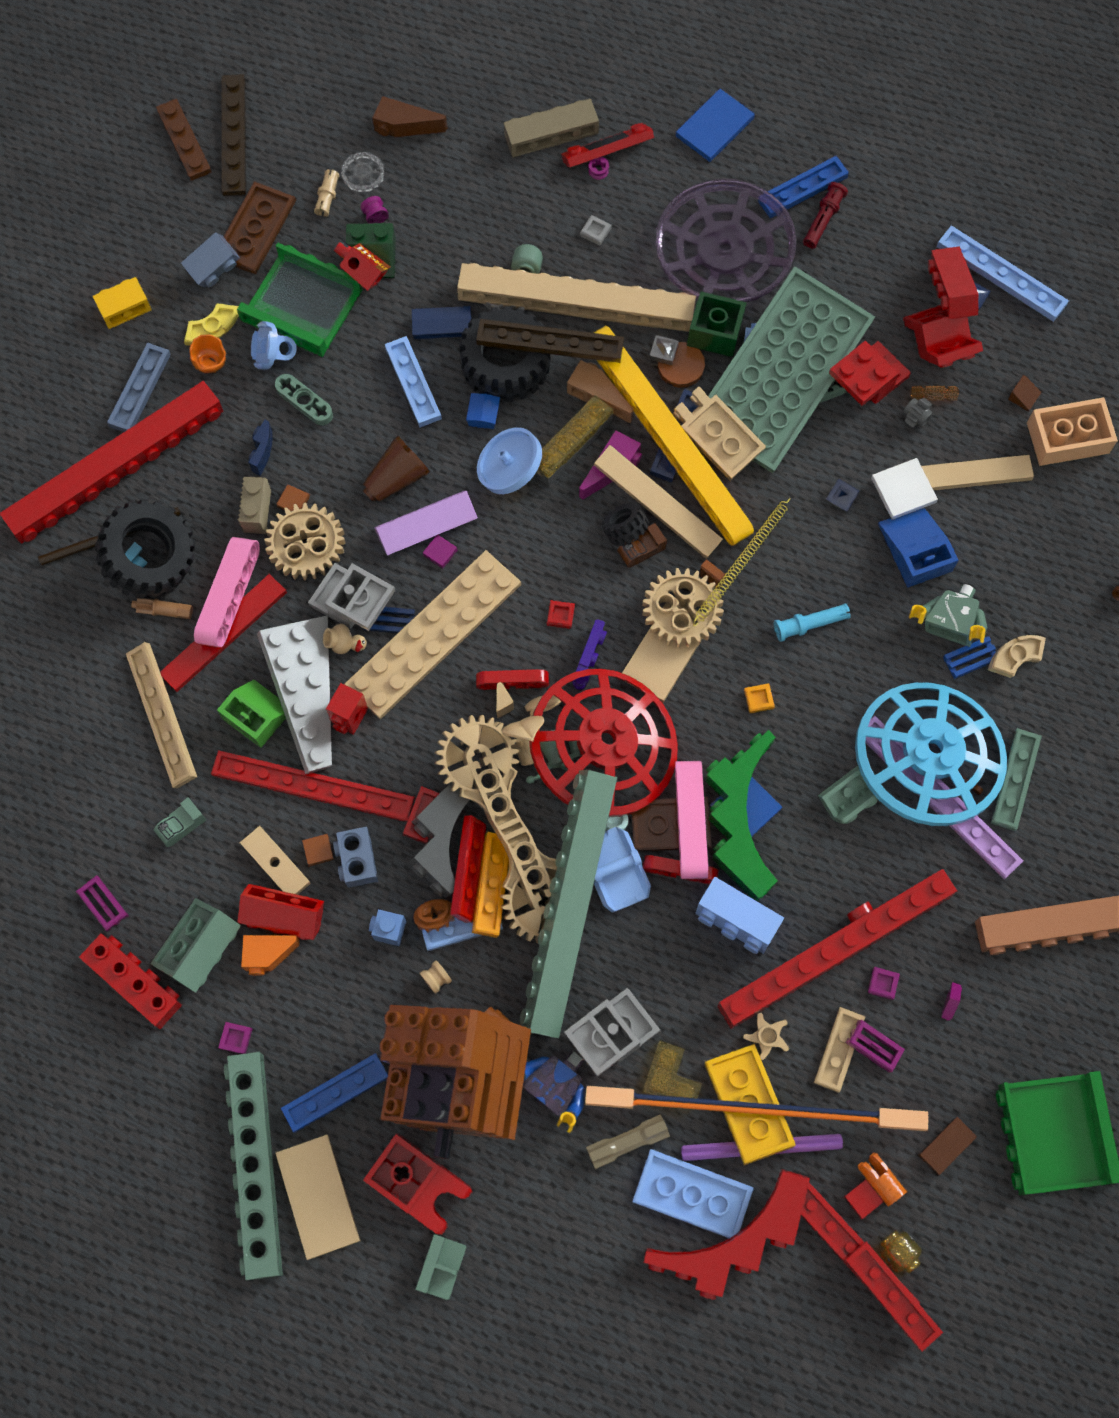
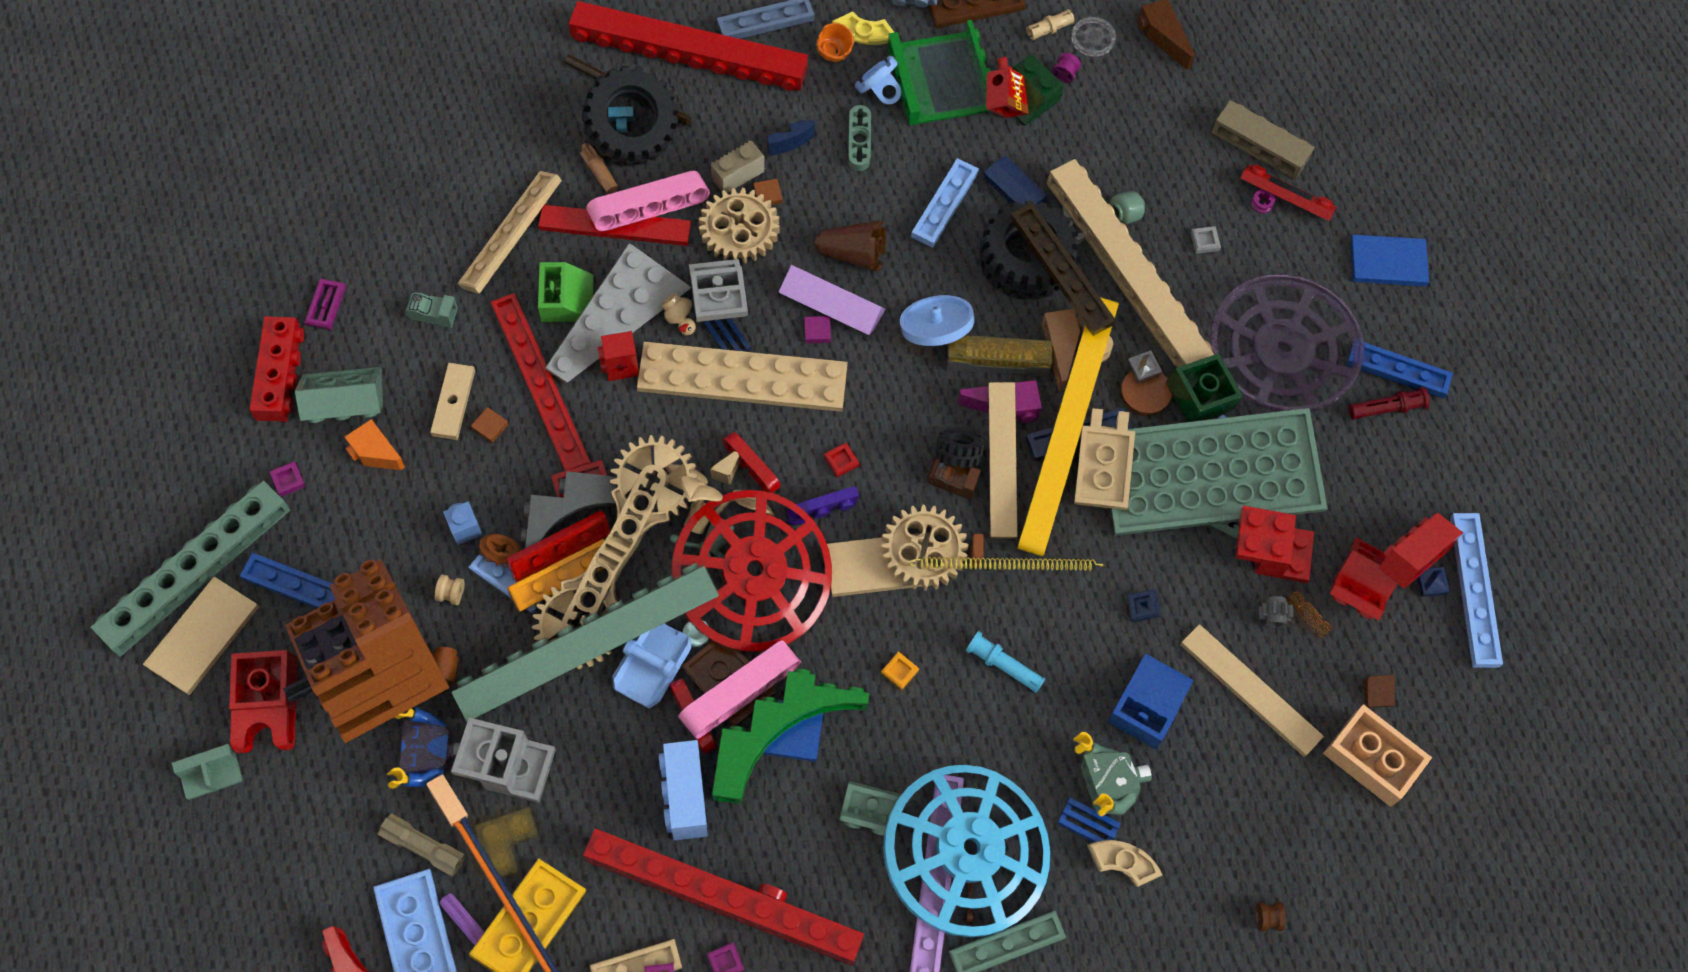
camera: 45 degrees right, 5 degrees down
red brick [237,884,324,940] -> none
sand blue brick [333,827,379,888] -> none
blue piece [466,393,500,429] -> none
tan animal [743,1013,789,1060] -> none
white tile [871,458,938,520] -> none

